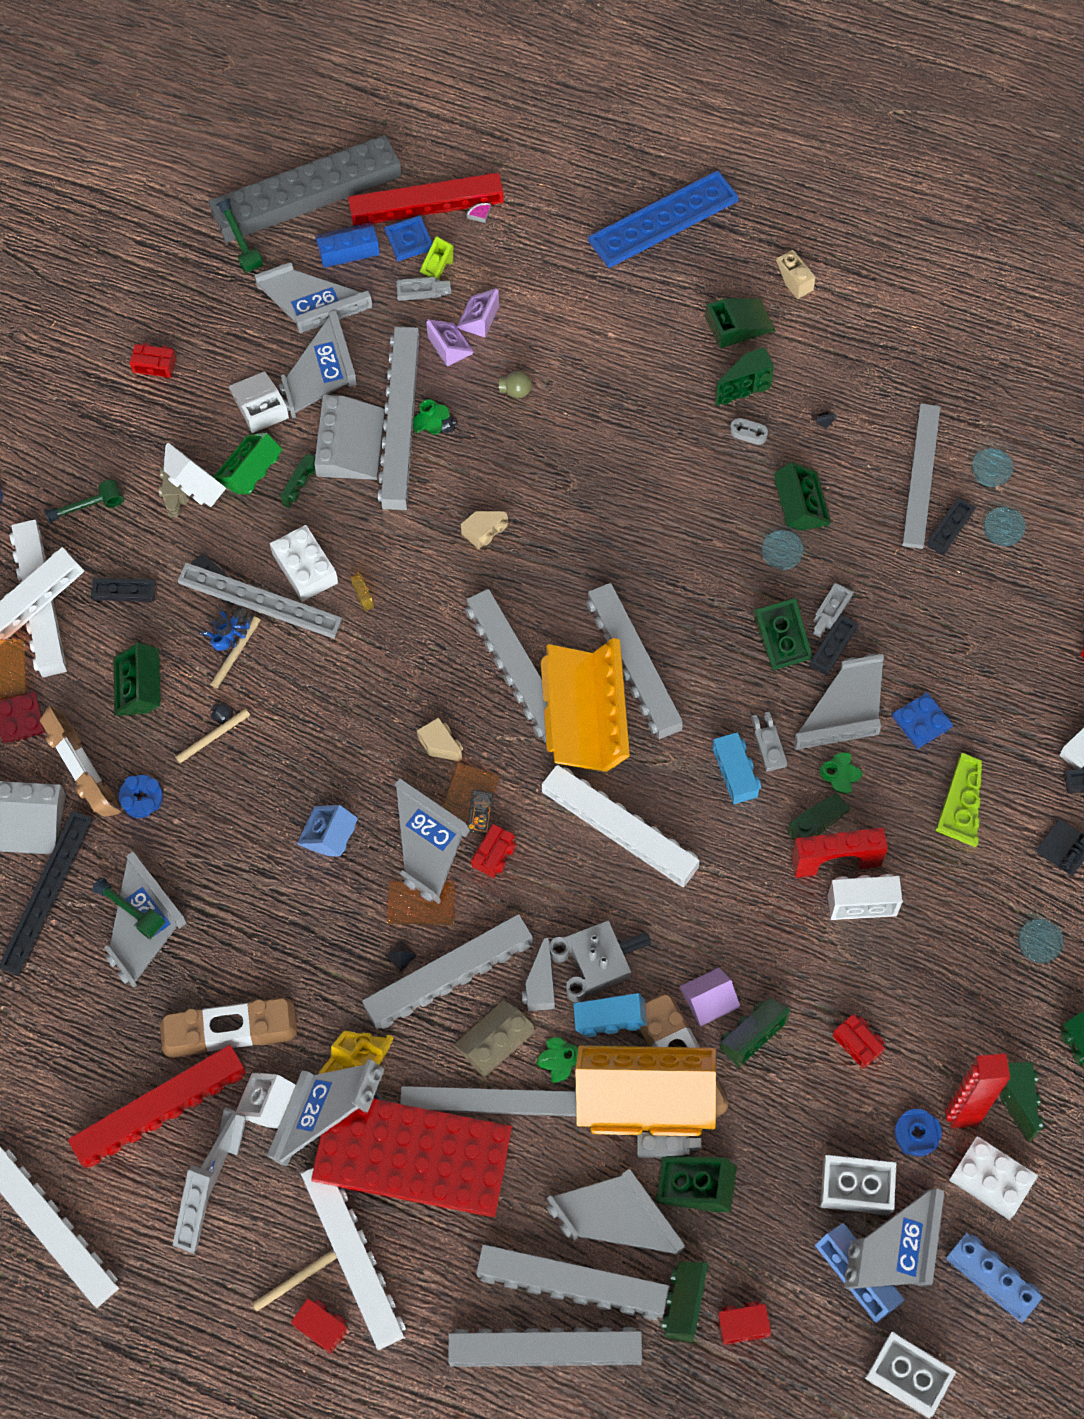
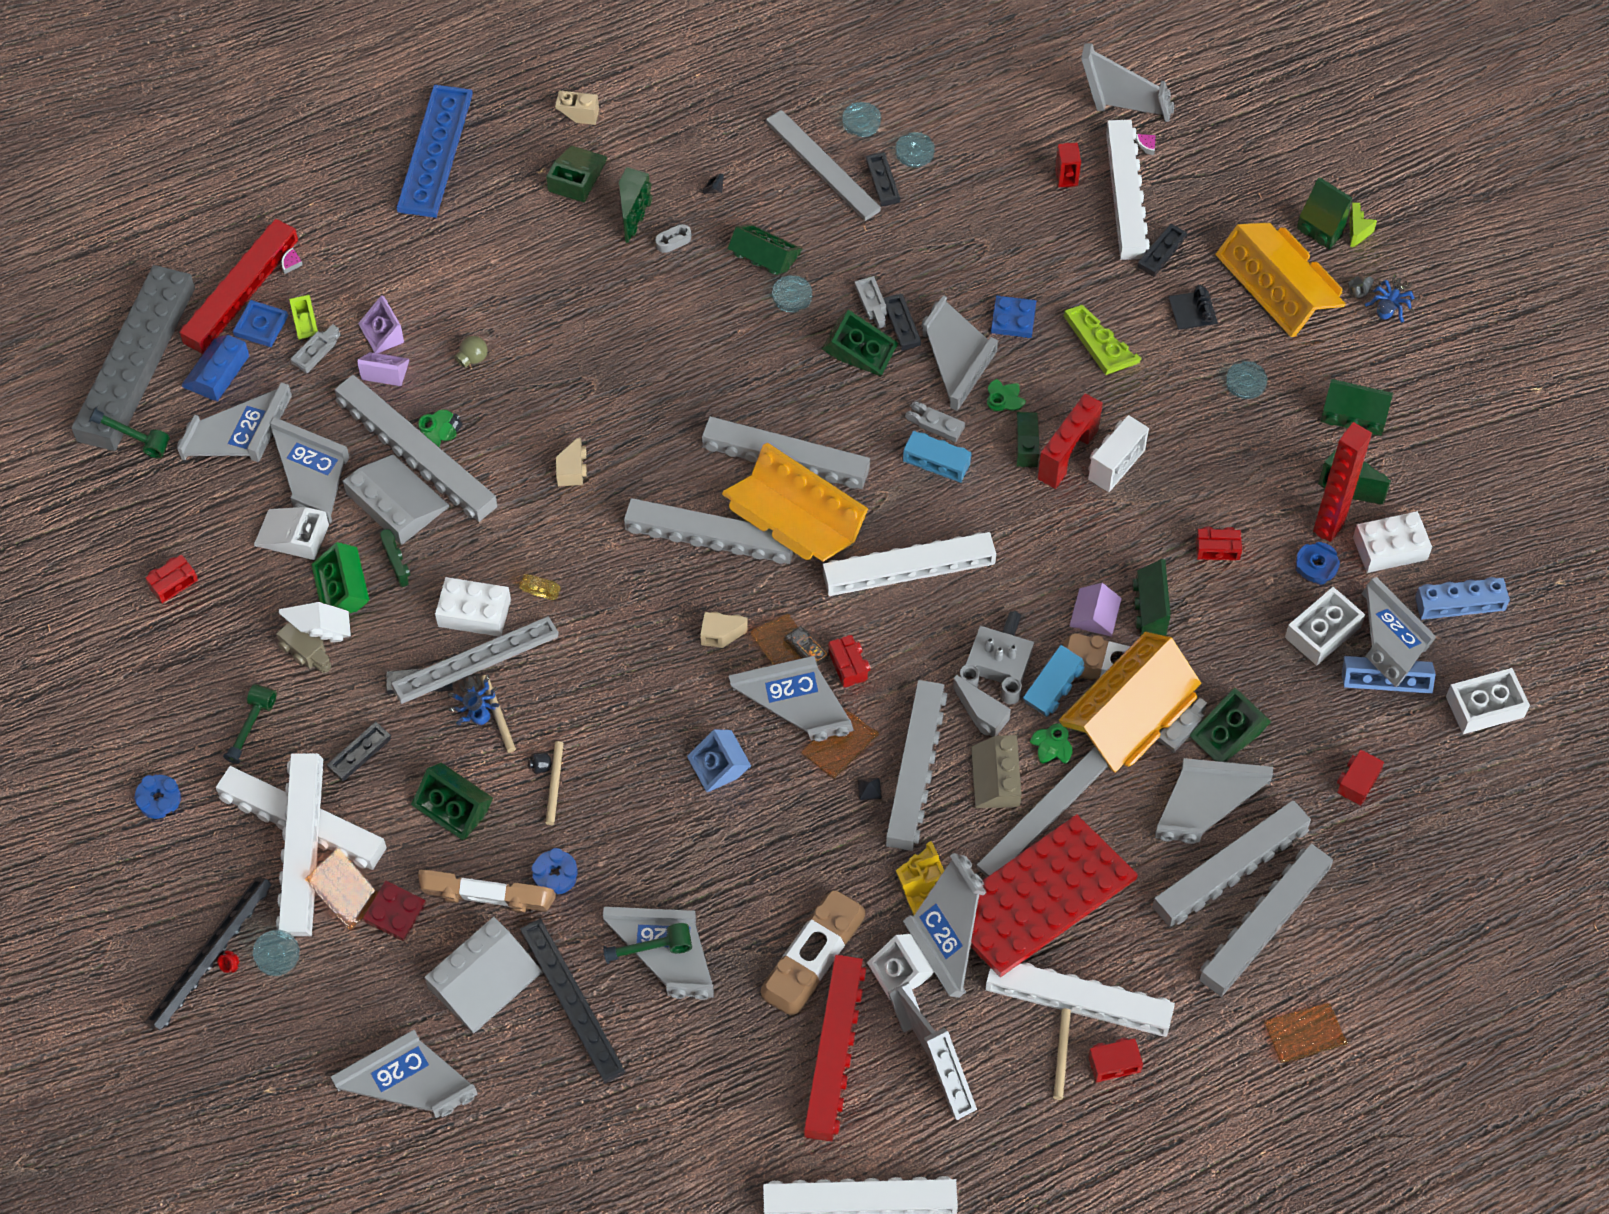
camera: 50 degrees left, 5 degrees down
dark green slope [661,1262,708,1343] -> none

